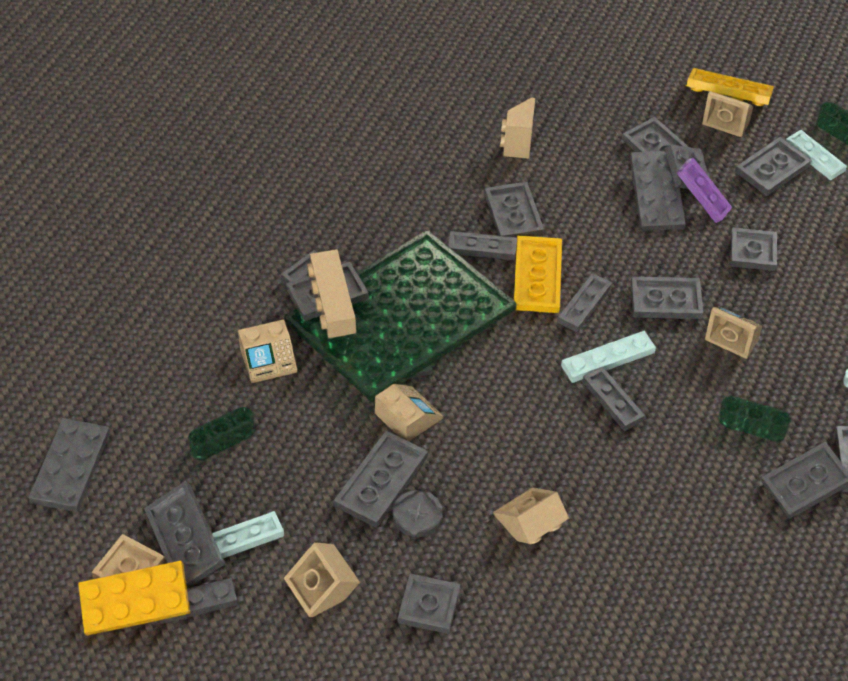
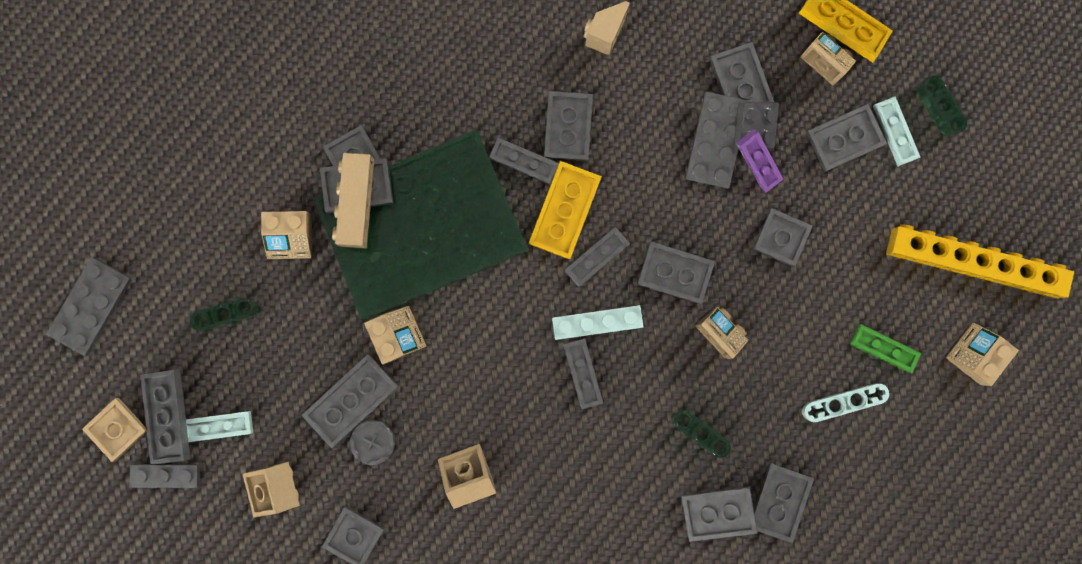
camera: 20 degrees right, 35 degrees up
yellow plate [78,561,191,636] -> none

